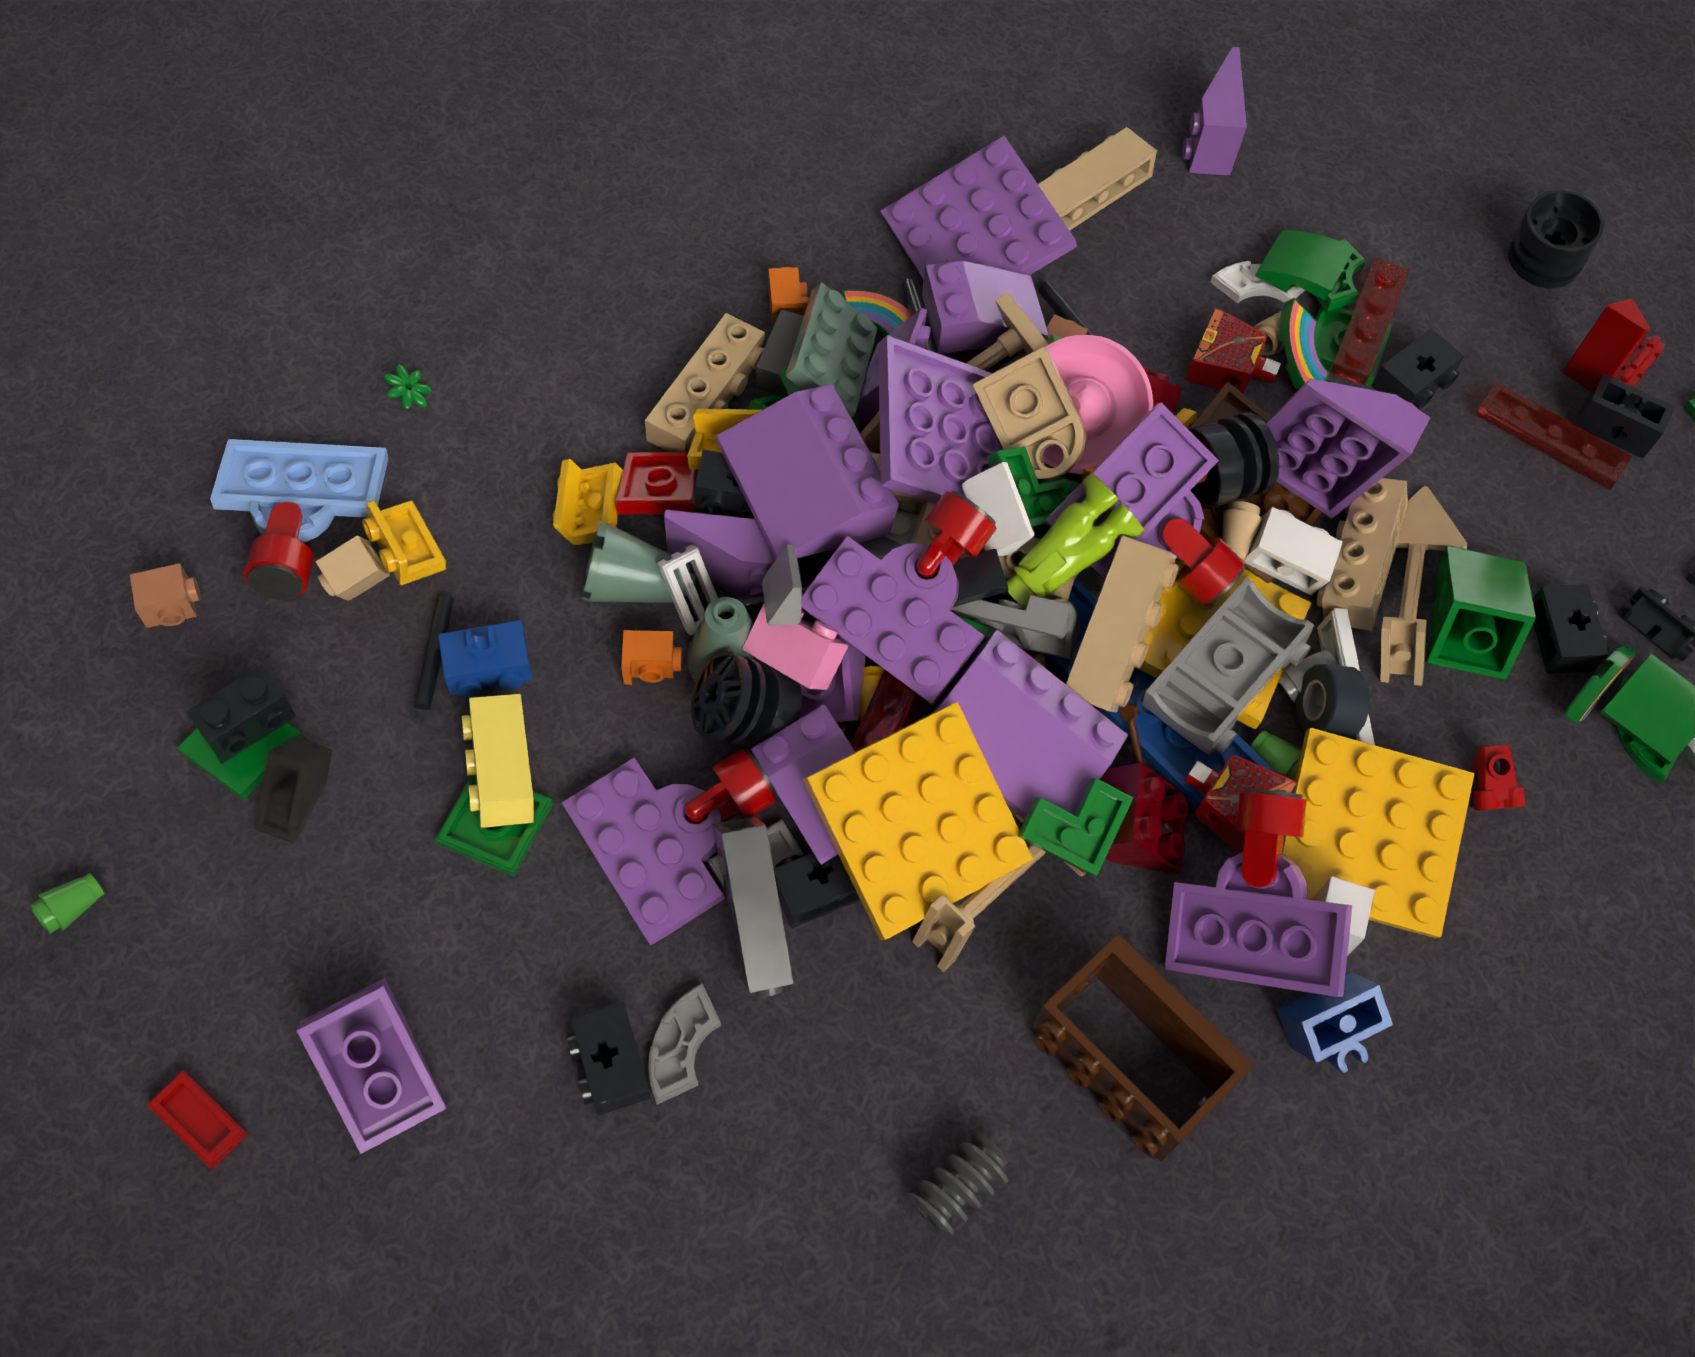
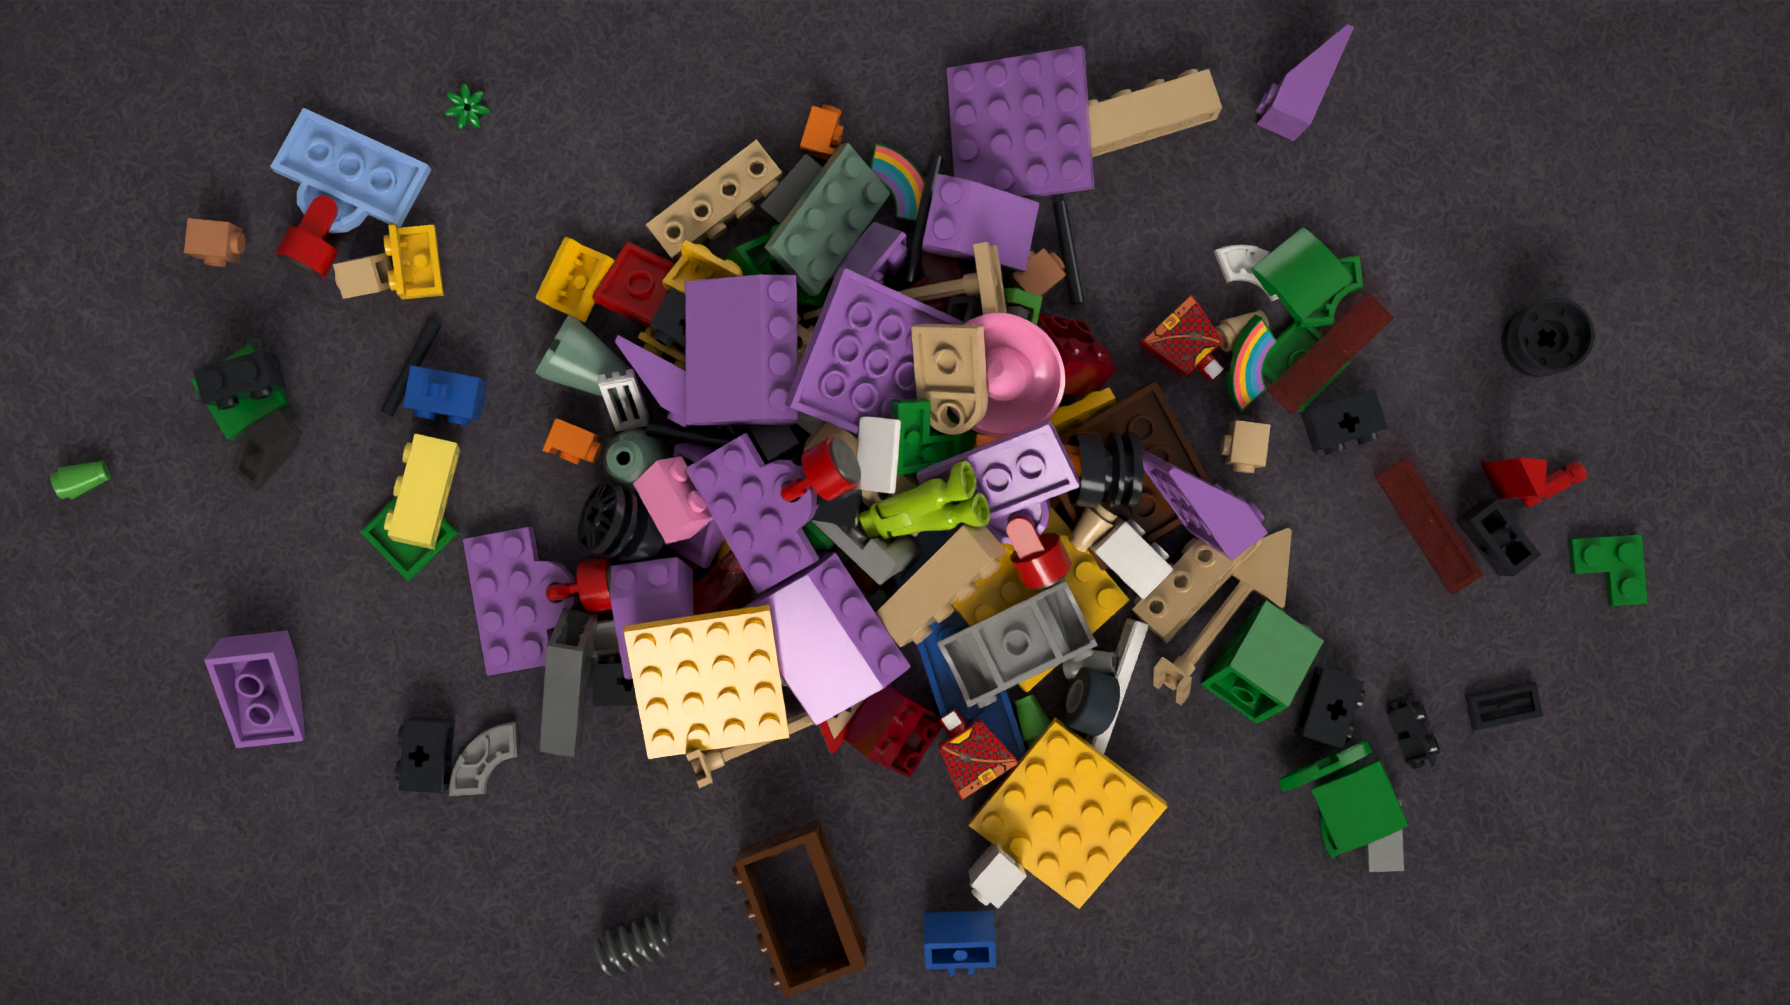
camera: 30 degrees right, 25 degrees up
red tile [147,1070,248,1169] -> none
light grey slope [762,544,802,625] -> none
green plate [1018,778,1133,876] -> none
reddish brown hinge [1120,703,1144,764] -> none
medium lavender plate [1165,788,1352,997] -> none
red plate [1471,744,1526,810] -> none

